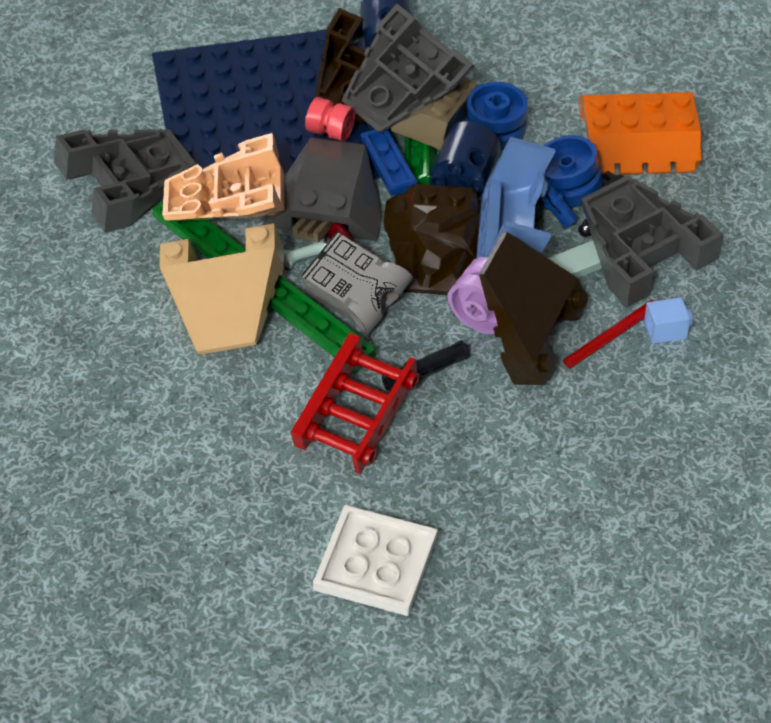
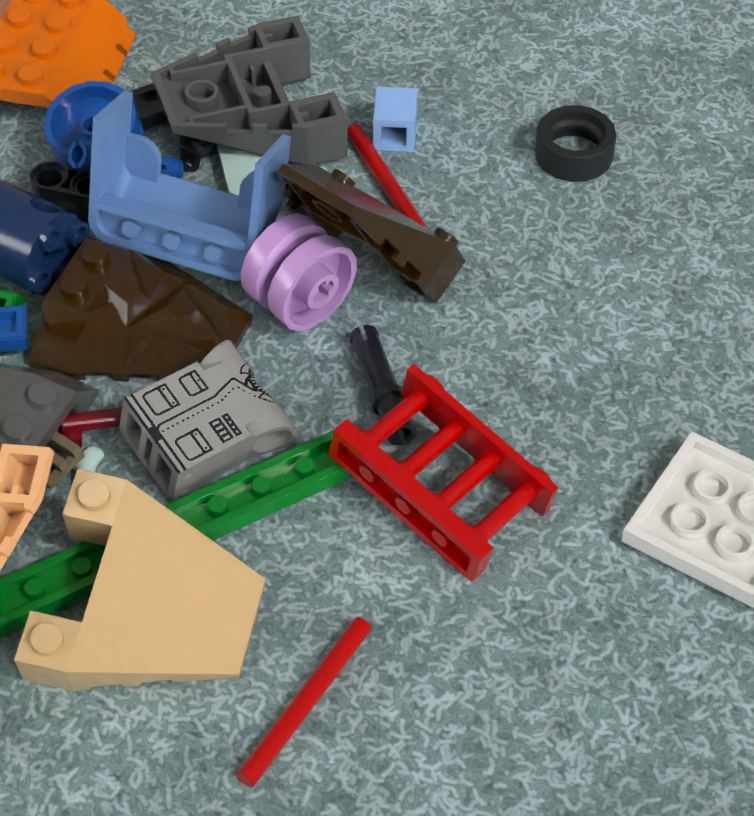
camera: 75 degrees left, 0 degrees up
none -> red bar [236,617,372,788]
none -> black tyre [535,105,617,182]

